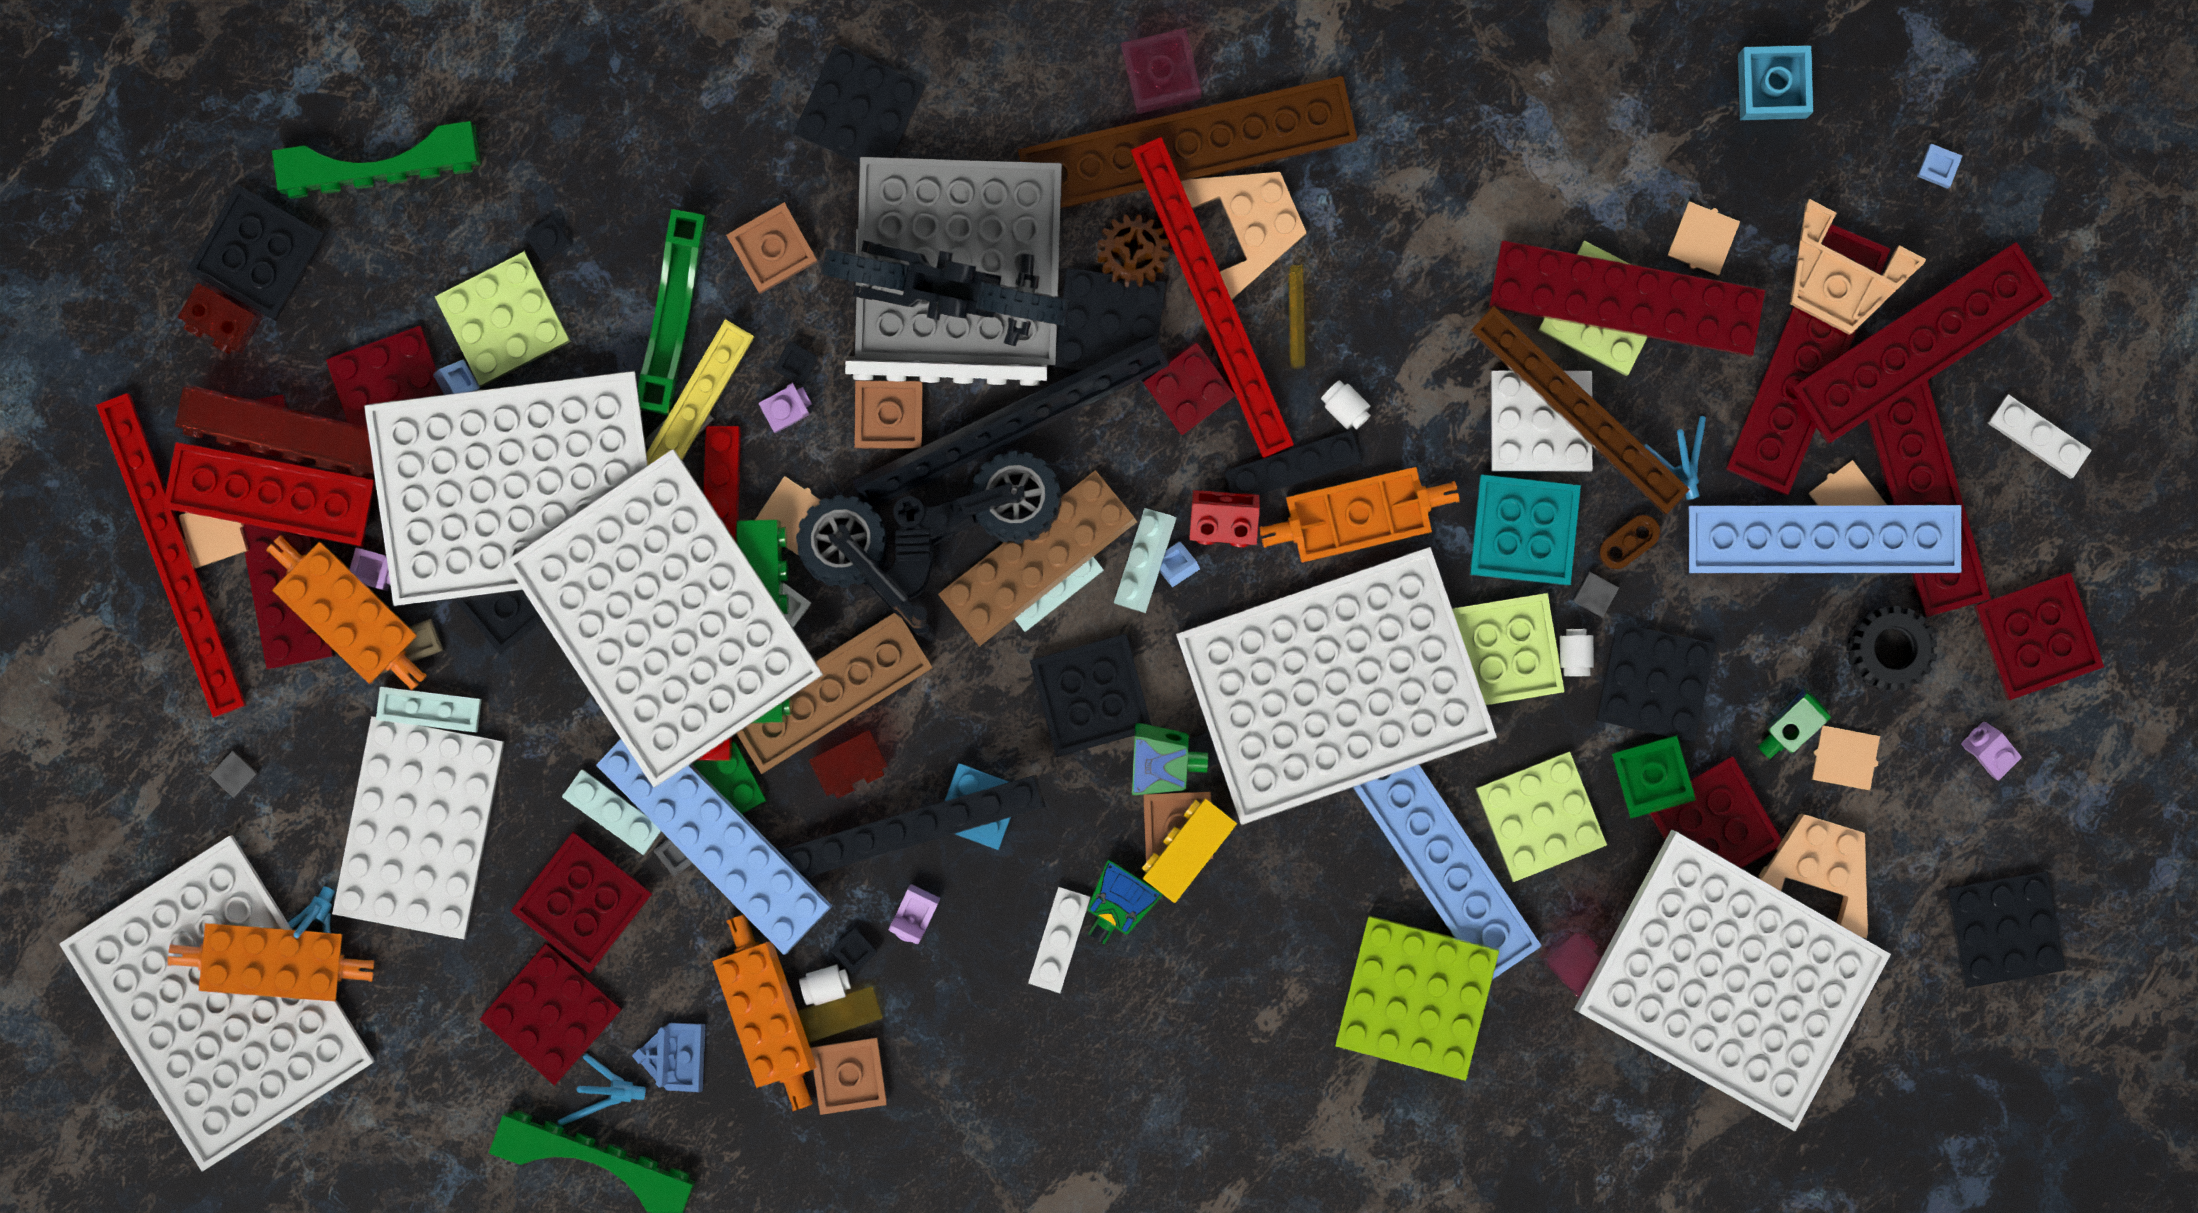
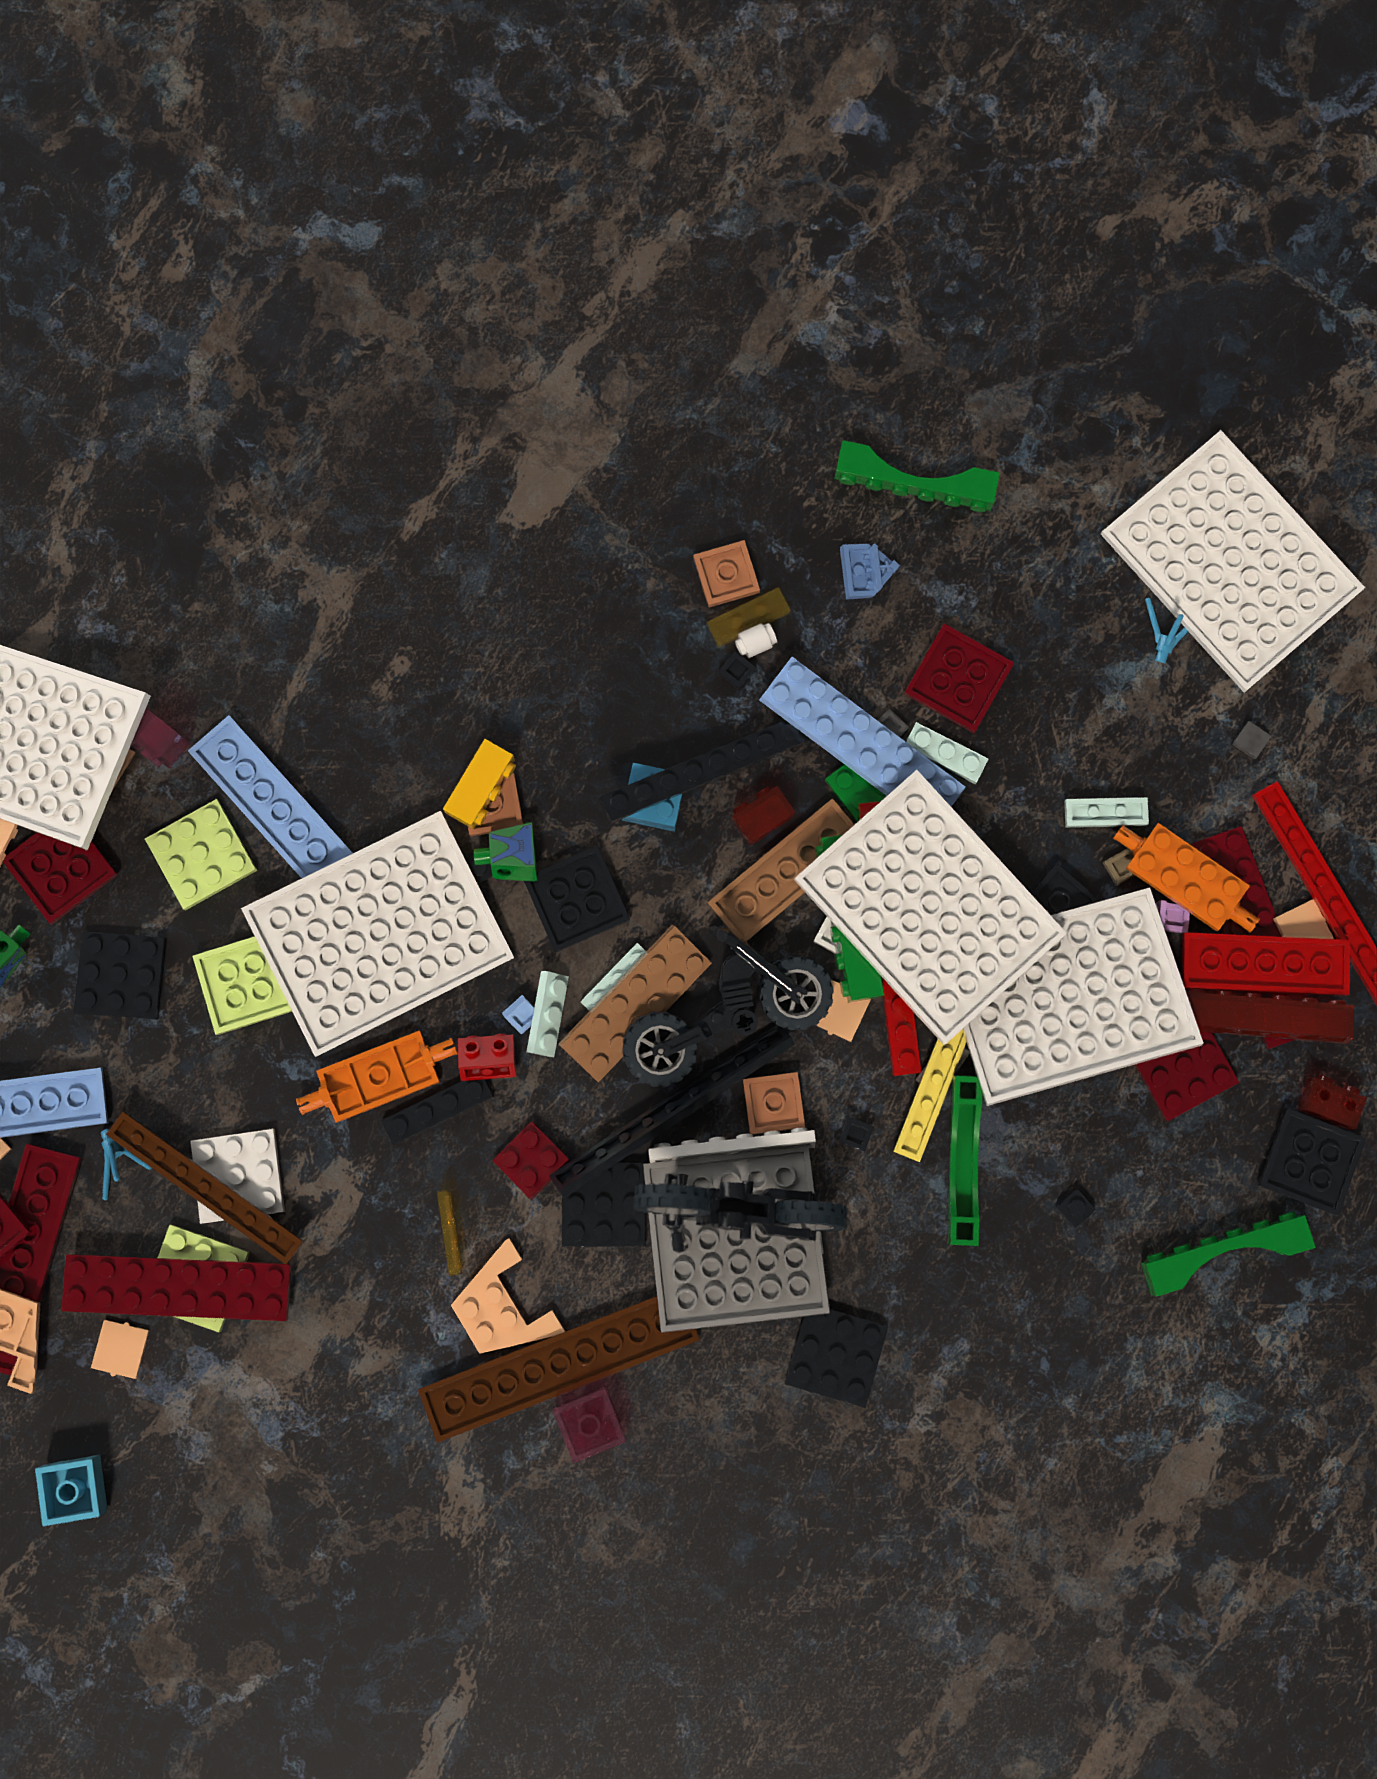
camera: 170 degrees right, 5 degrees down
orange plate [168,923,375,1002] -> none
white plate [332,716,505,939] -> none
light blue plate [433,359,480,395] -> none
yellowish green plate [435,252,571,387] -> none
dark red plate [479,943,622,1086] -> none
dark azure plant [558,1054,646,1126] -> none
orange plate [712,914,817,1111] -> none
nougat plate [726,202,818,294] -> none
lavender bracket [759,383,812,433] -> none
lavender bracket [888,884,941,944] -> none
white plate [1028,887,1090,993] -> none
torso [1087,859,1162,944] -> none
reddish brown gear [1097,214,1169,287] -> none
red plate [1130,137,1294,458] -> none
white brick [1321,380,1371,430] -> none
lime plate [1335,915,1499,1081] -> none
teal plate [1469,475,1581,586] -> none
white brick [1560,629,1594,676] -> none
flat silver tile [1573,572,1619,618] -> none
reddish brown plate [1599,515,1660,570] -> none
green plate [1612,736,1696,819] -> none

